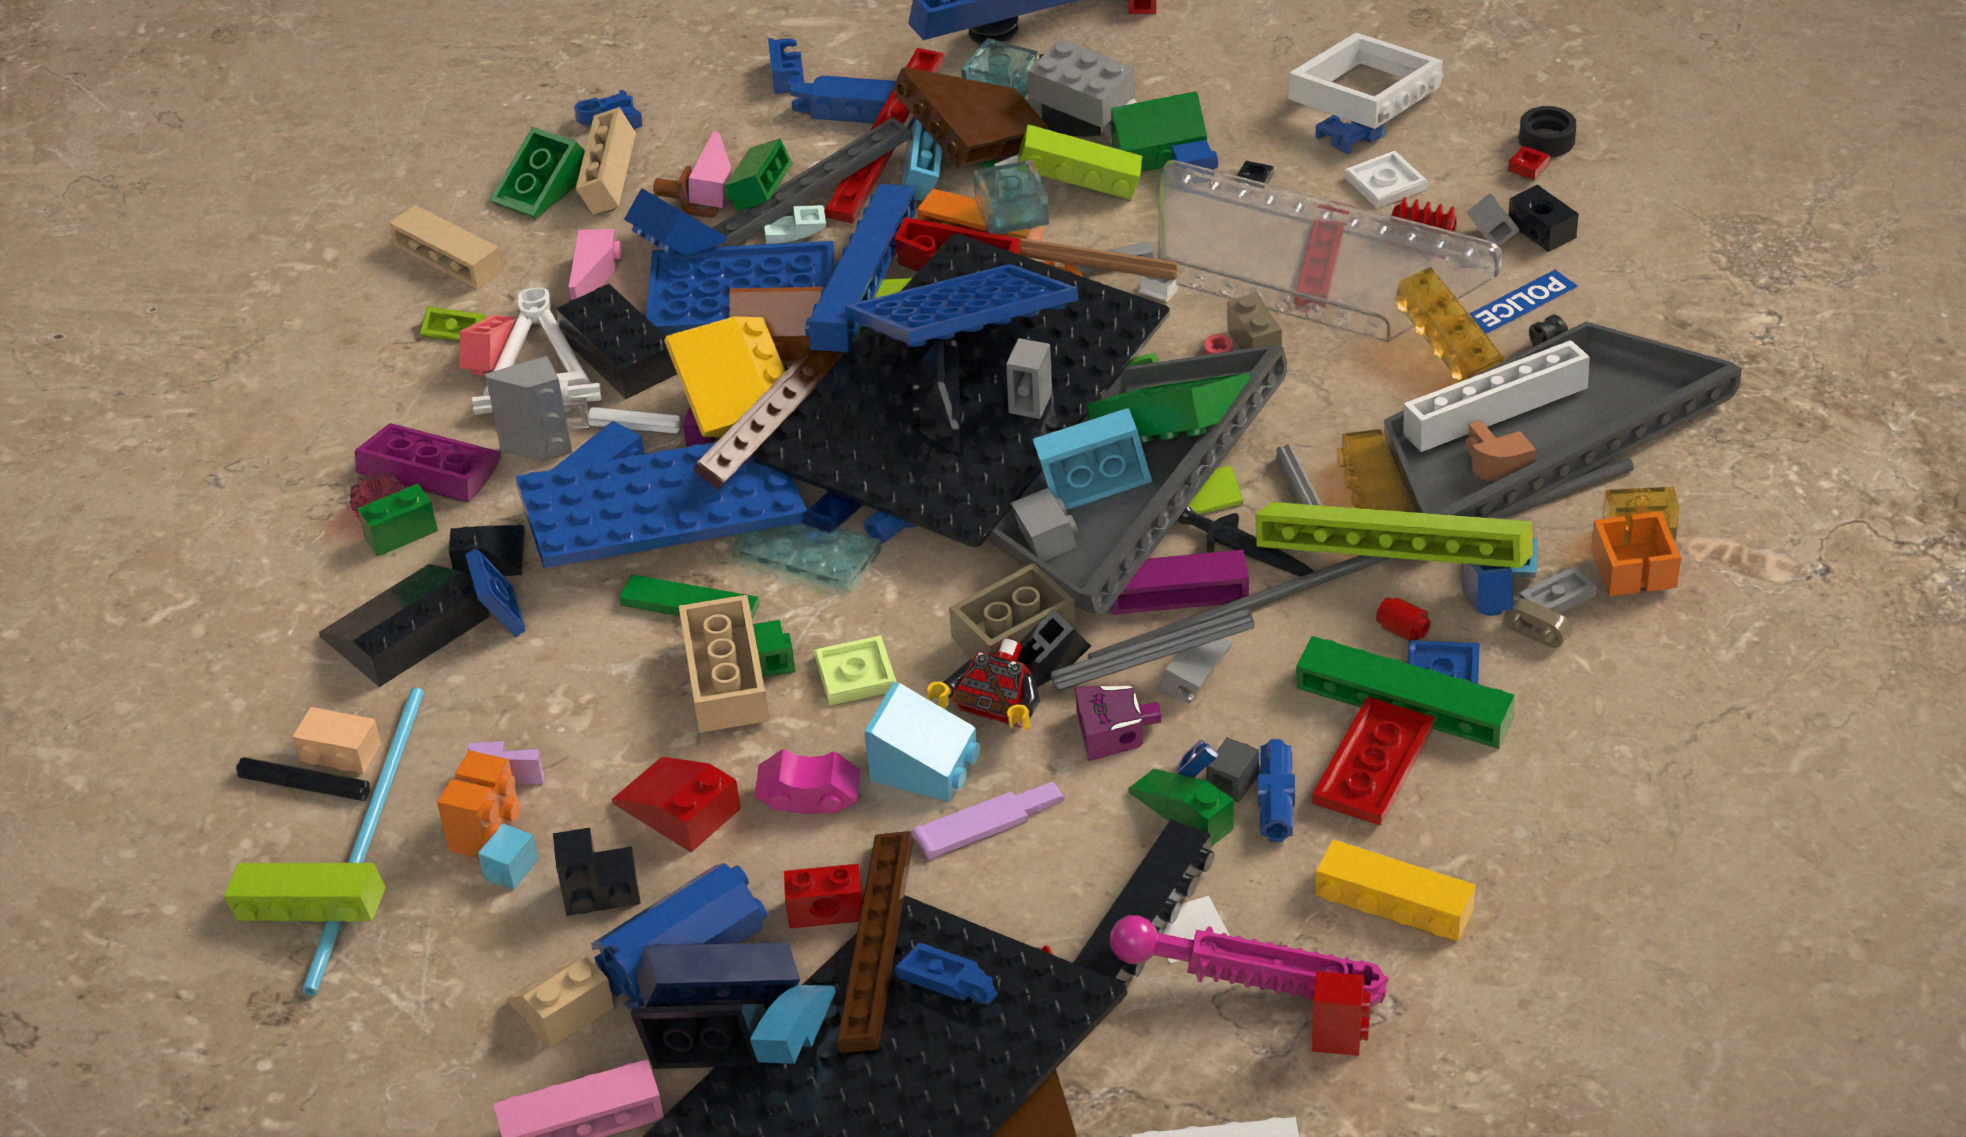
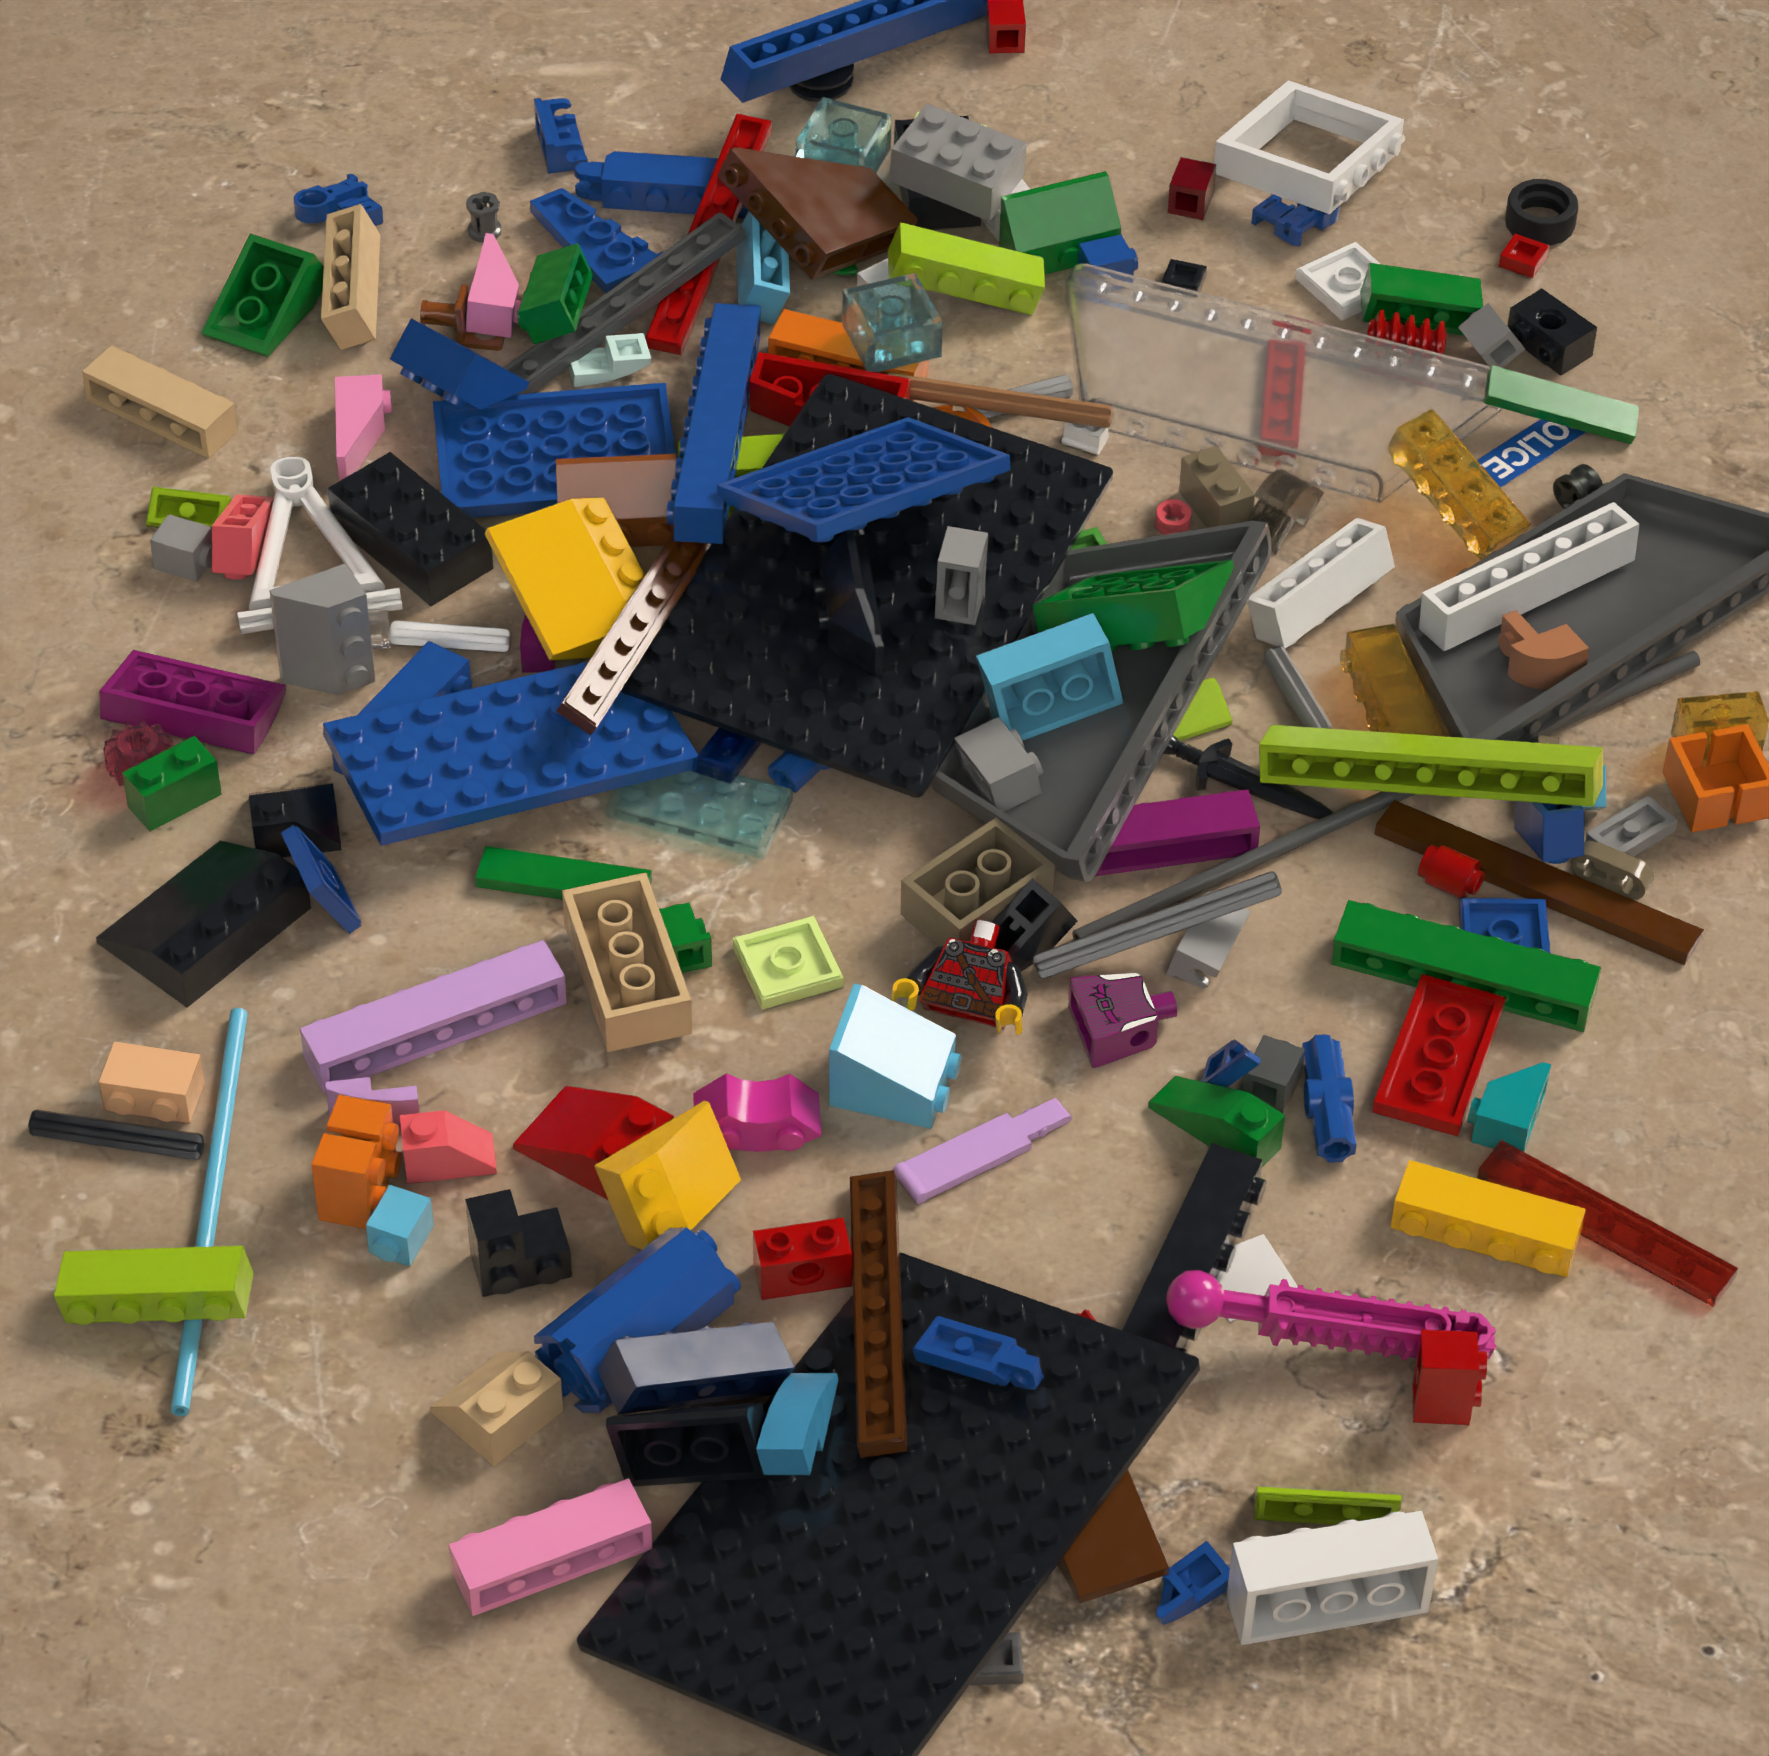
camera: 10 degrees left, 5 degrees up
none -> light grey brick [150,514,212,582]
none -> lavender brick [300,940,567,1093]
none -> coral slope [400,1110,497,1184]
none -> dark grey bush [466,192,502,242]
none -> blue wing [530,188,663,294]
none -> yellow slope [594,1100,741,1250]
none -> dark red brick [1167,157,1216,220]
none -> clear smoke brick [1246,469,1324,555]
none -> white brick [1247,518,1395,649]
none -> lime slope [1254,1486,1402,1525]
none -> green brick [1360,263,1483,336]
none -> reddish brown tile [1374,800,1704,965]
none -> teal slope [1467,1062,1552,1157]
none -> clear red tile [1477,1140,1738,1307]
none -> tile [1484,365,1639,444]

